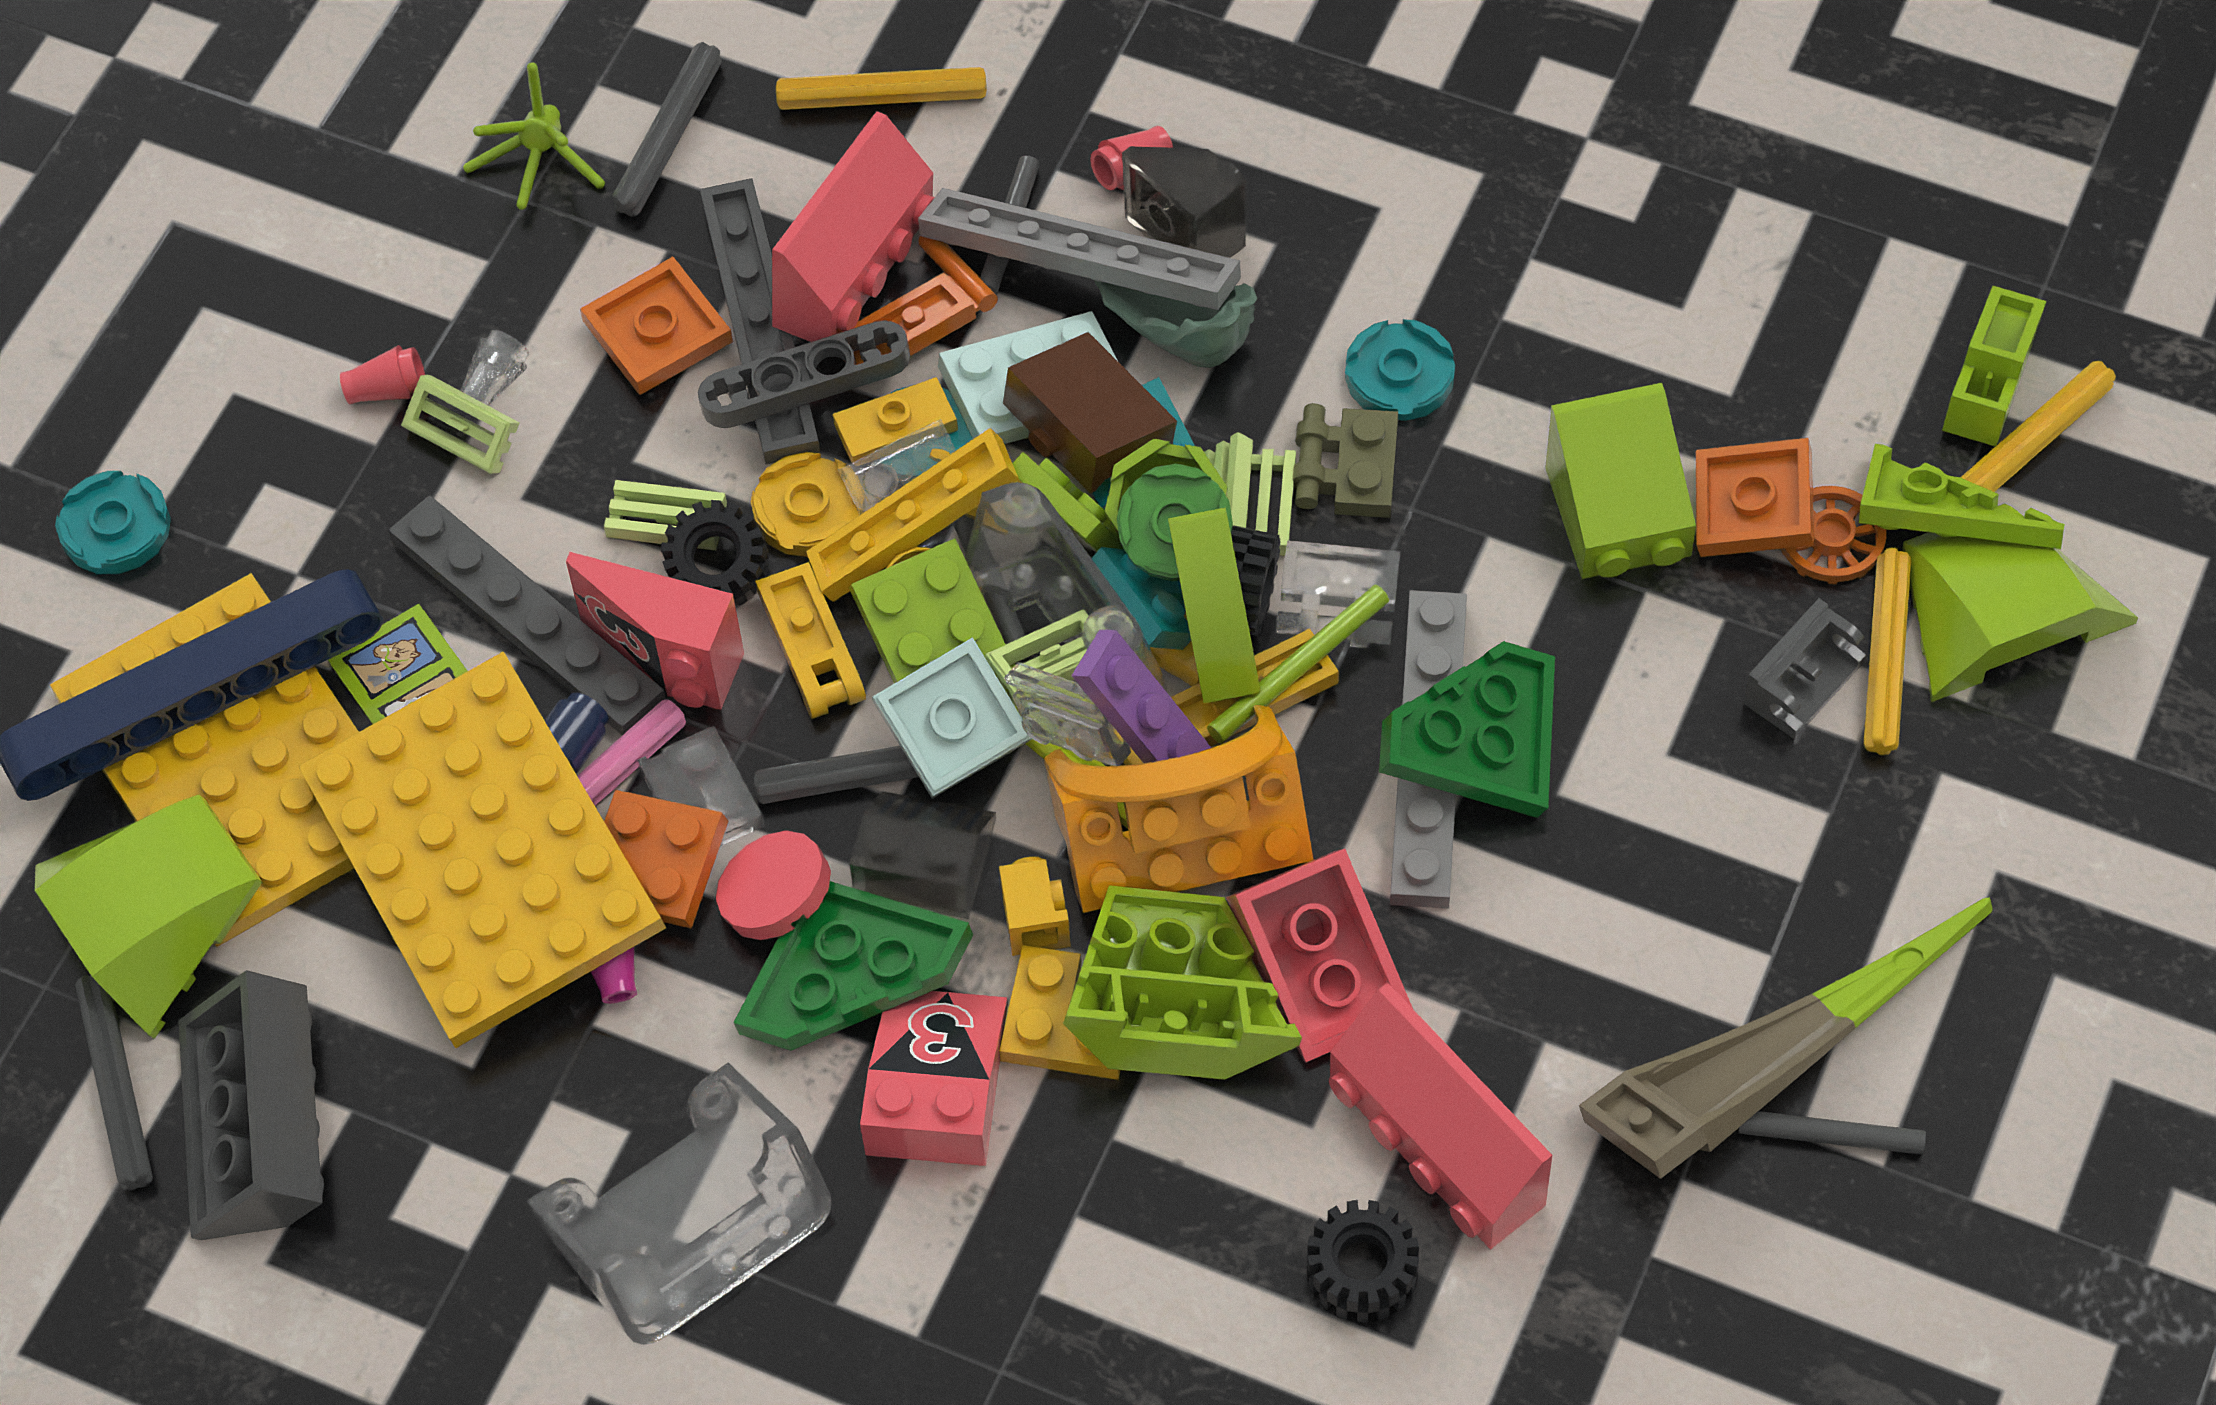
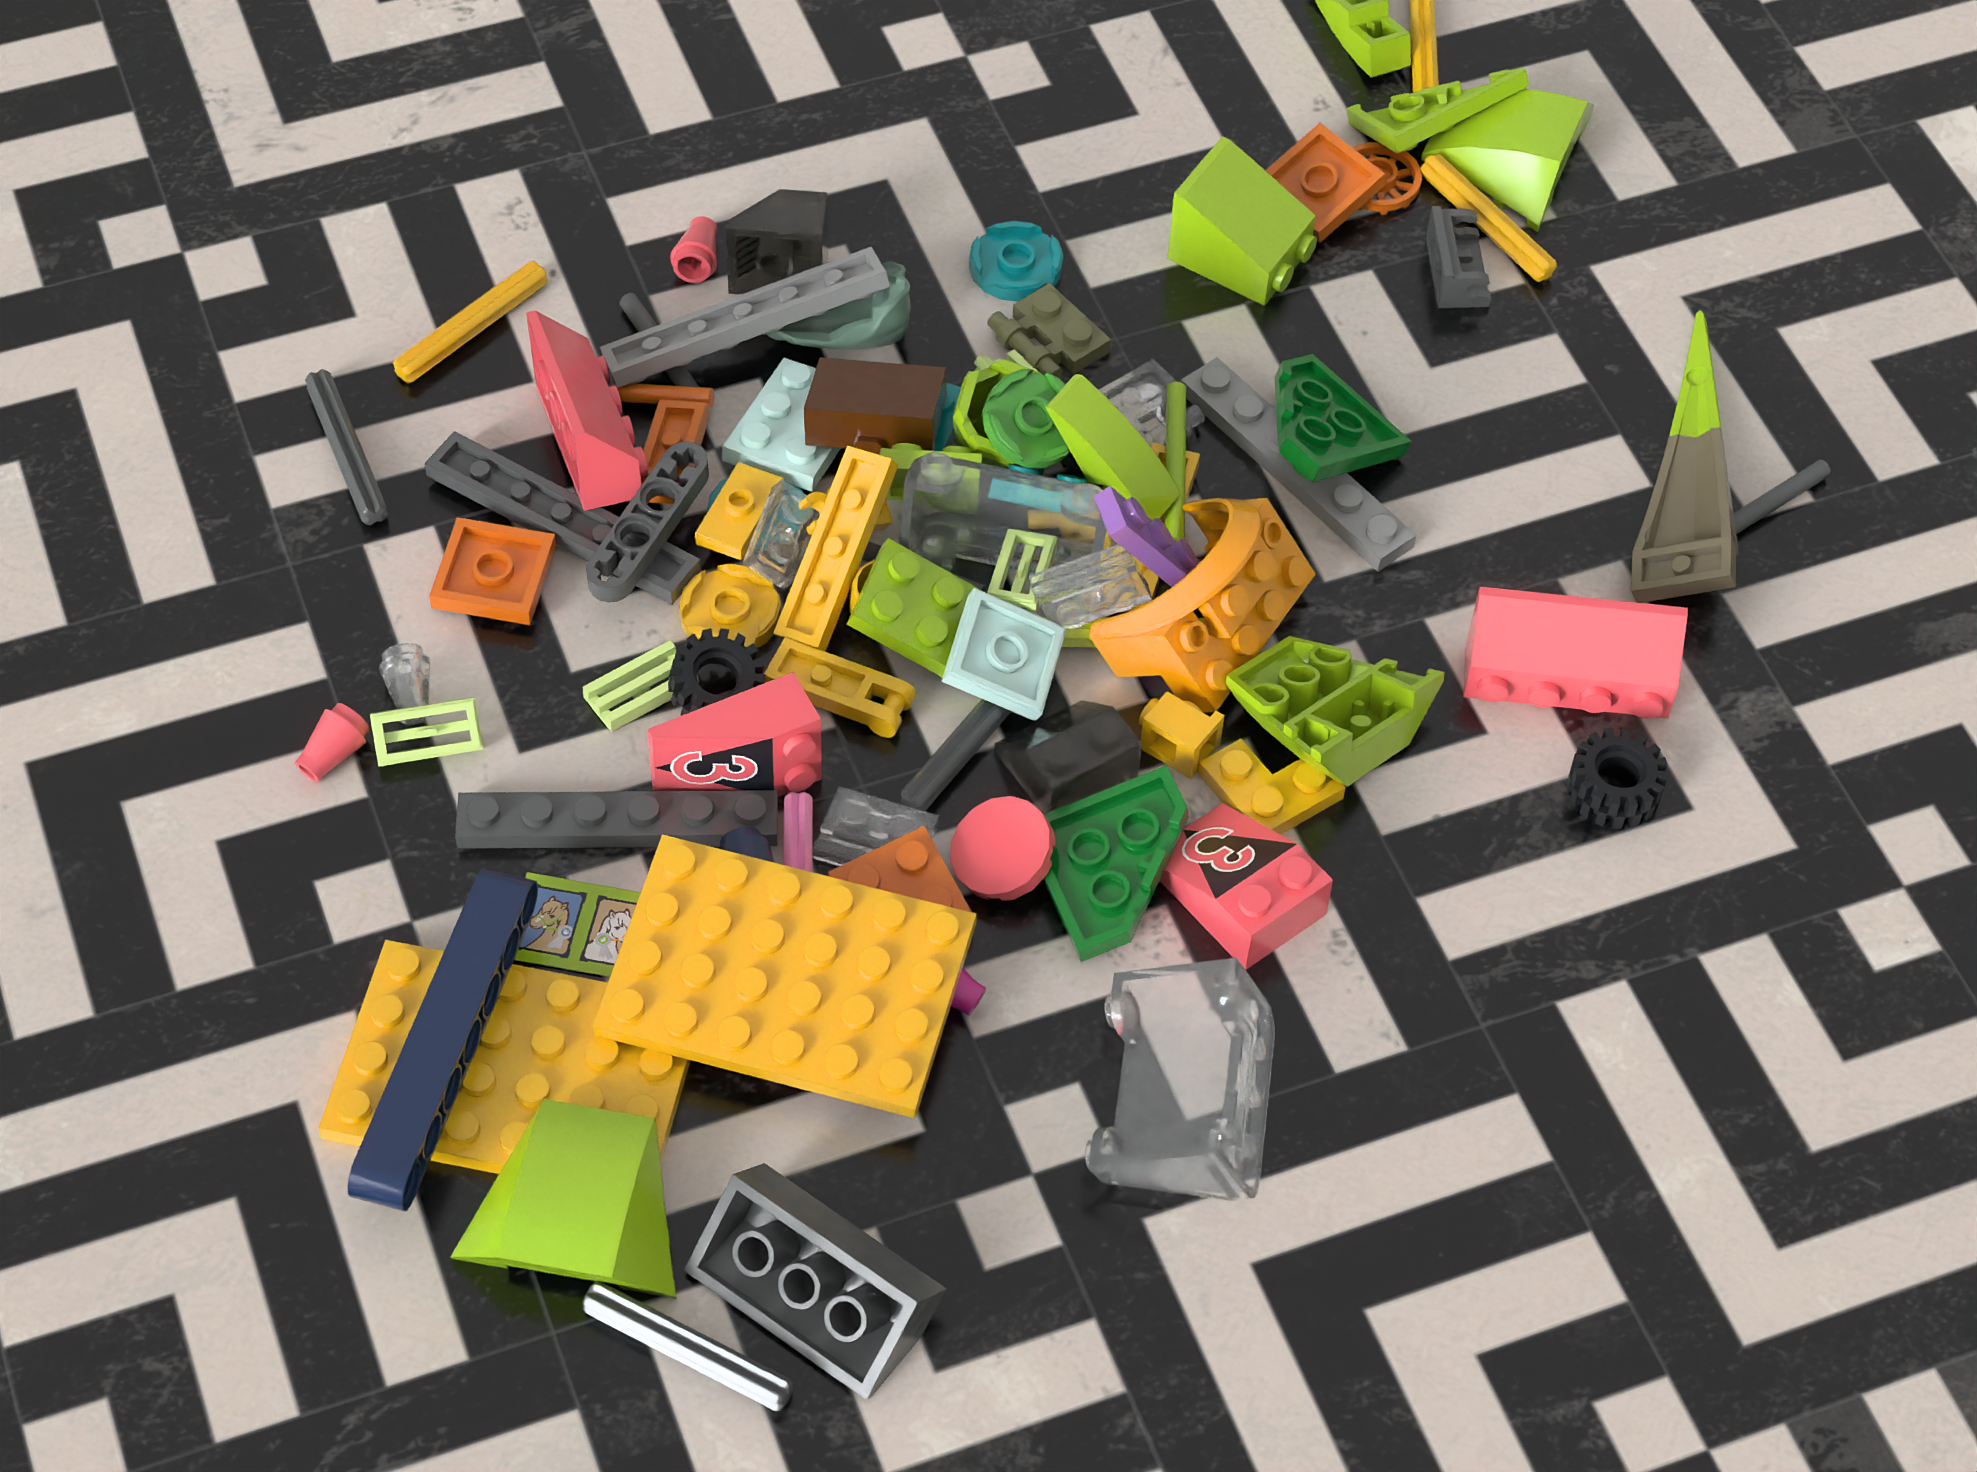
camera: 50 degrees left, 5 degrees down
teal tile [55,471,171,574] -> none
lime plant [463,62,605,210] -> none
coral slope [1226,848,1413,1062] -> none

